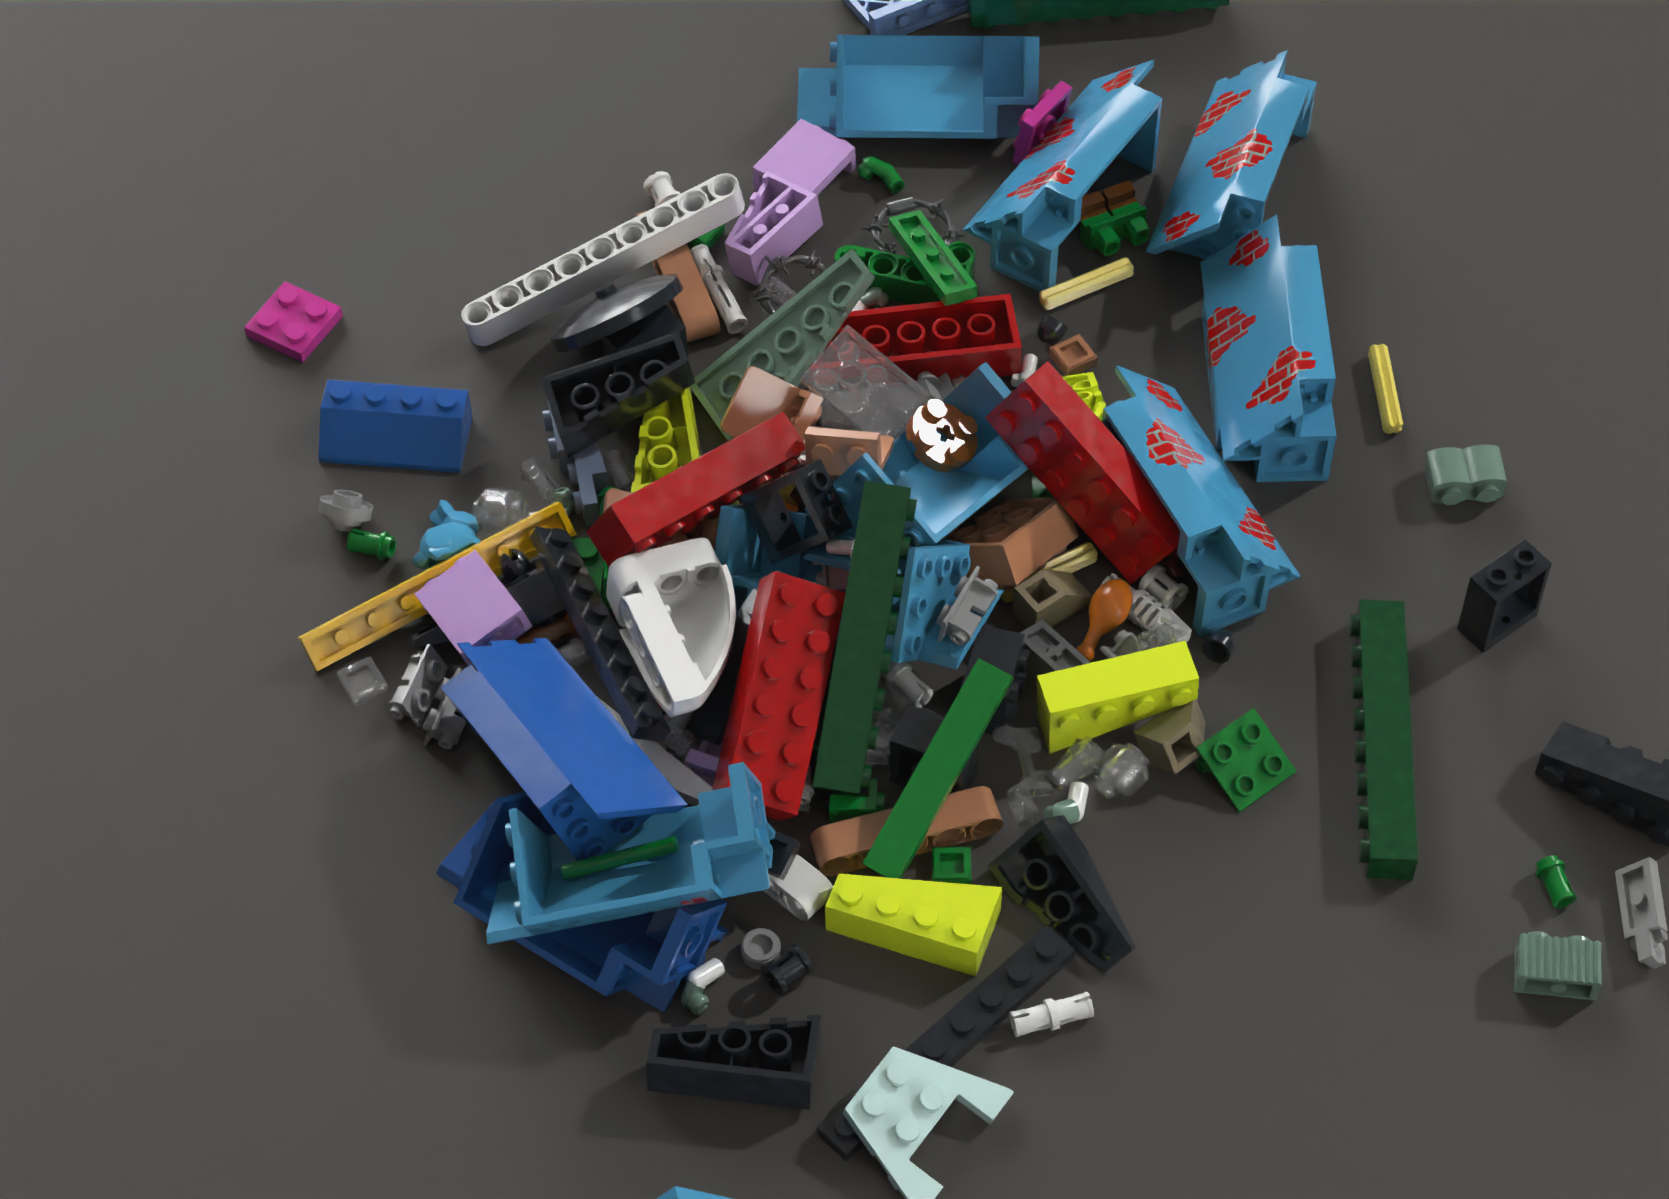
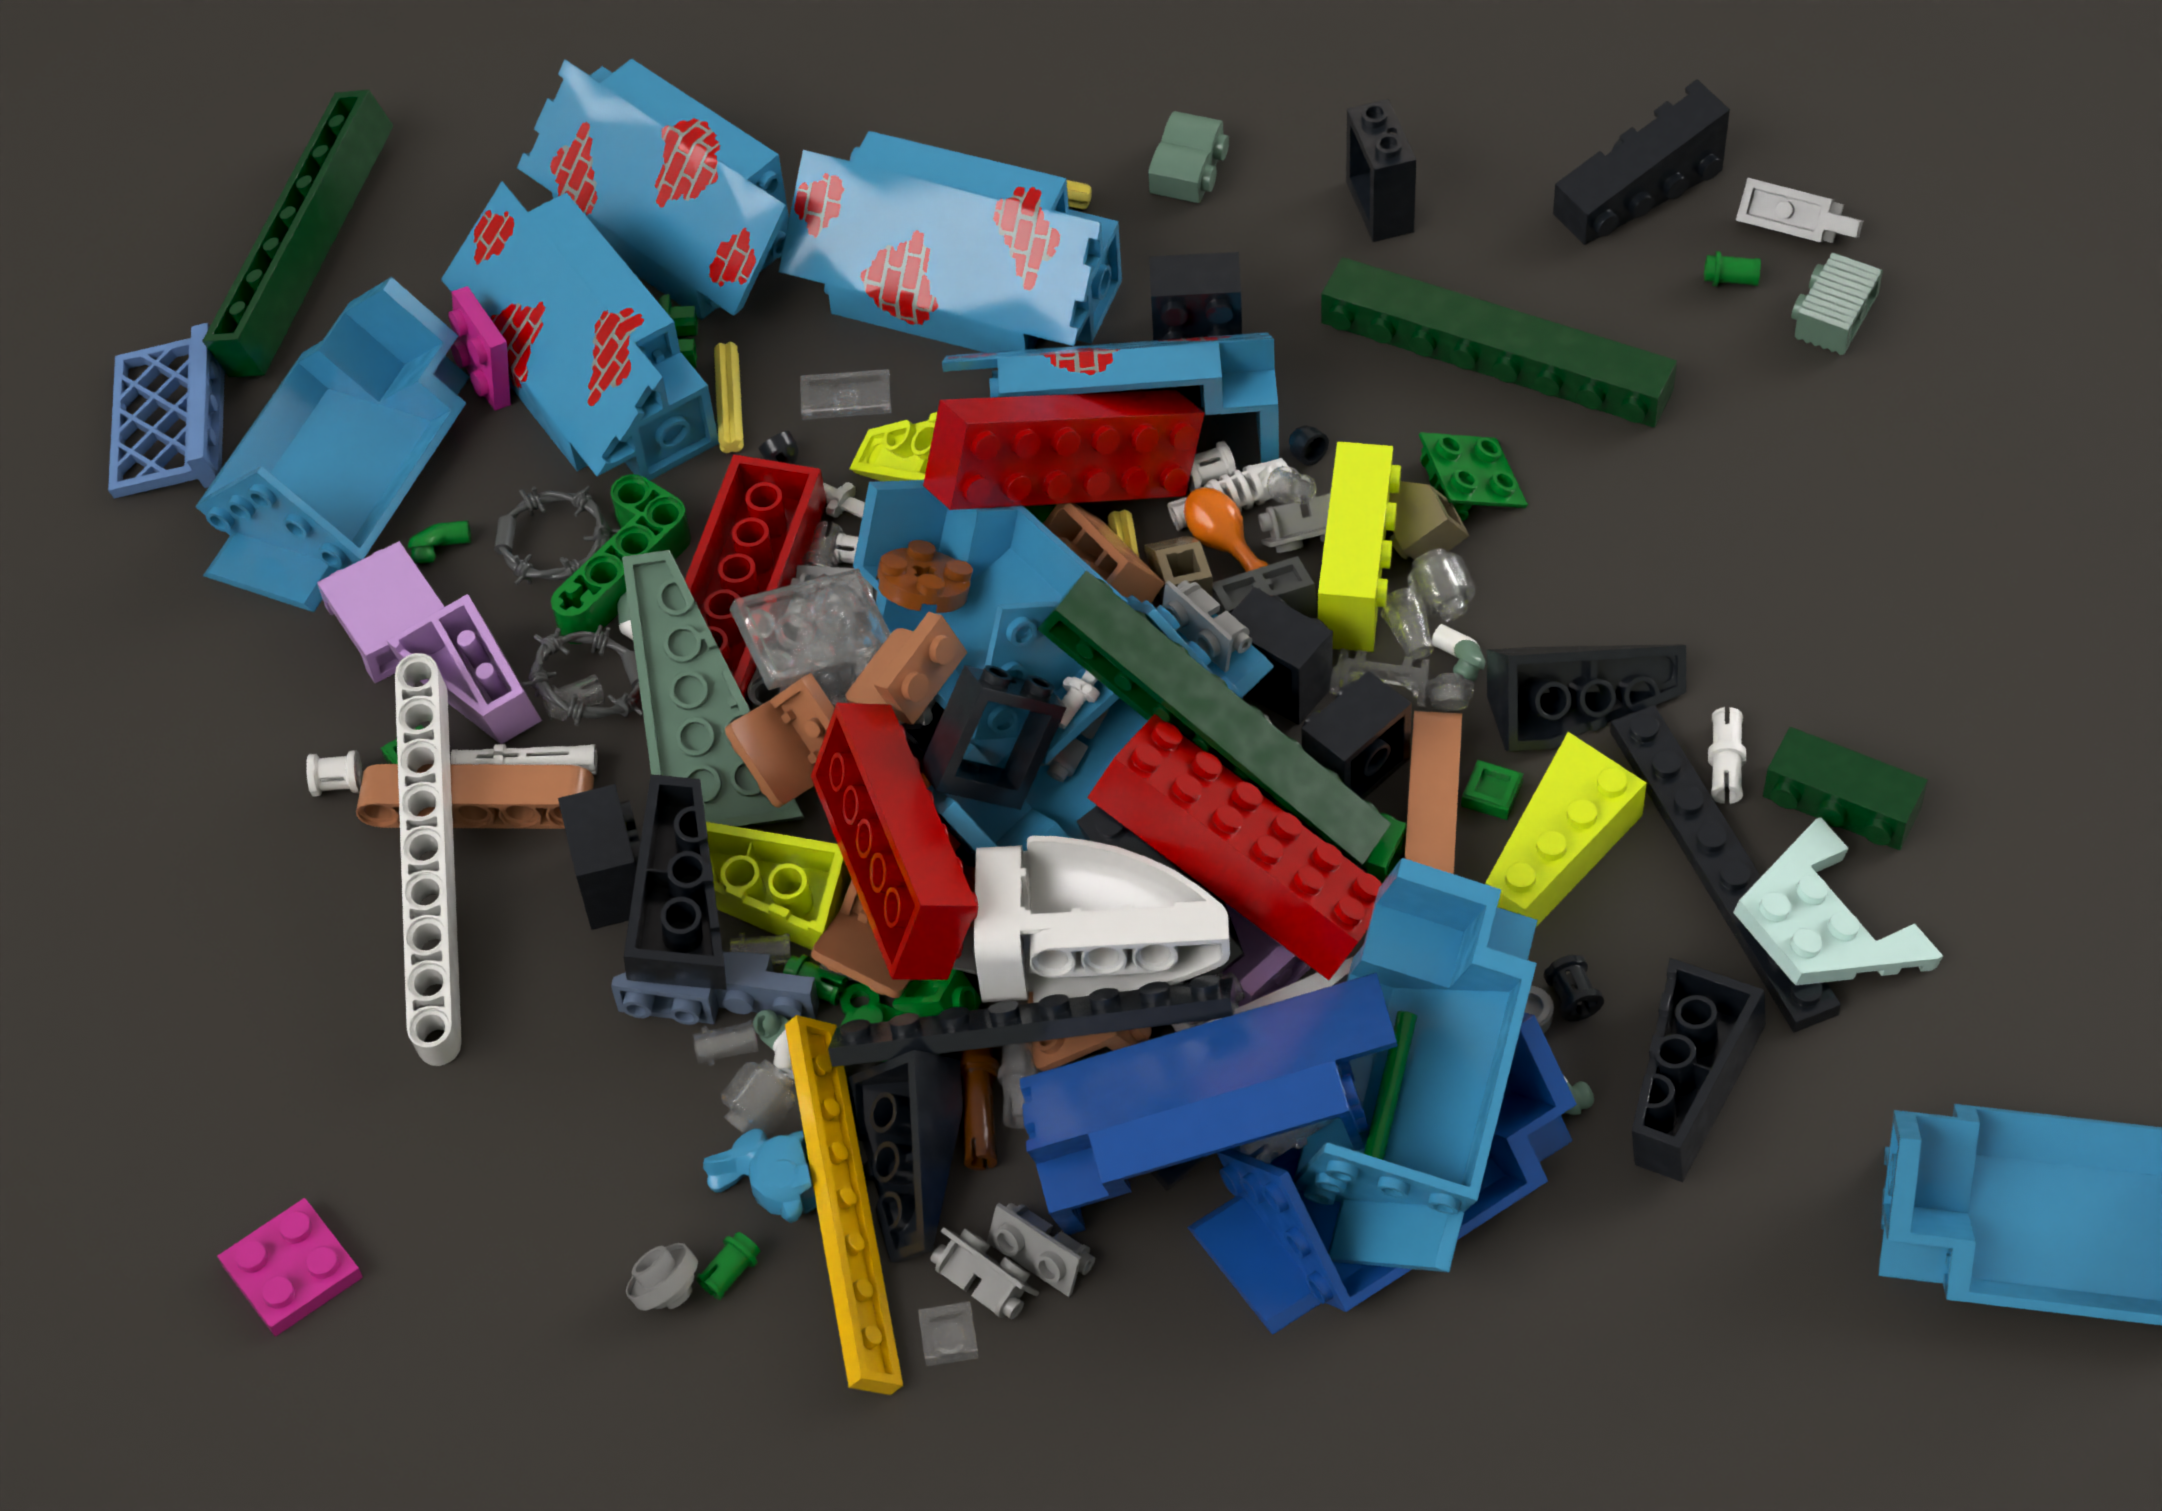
camera: 65 degrees left, 0 degrees up
blue slope [318,379,473,473] -> none
lavender panel [415,550,533,666] -> none
black hinge [499,549,532,580] -> none
black dish [550,274,683,352] -> none
green tile [862,658,1014,879] -> none
green plate [888,210,978,306] -> none
nougat tile [1049,334,1098,376] -> none
none -> clear plate [800,369,892,420]
none -> black brick [1149,252,1242,341]
none -> dark green brick [1763,727,1928,851]

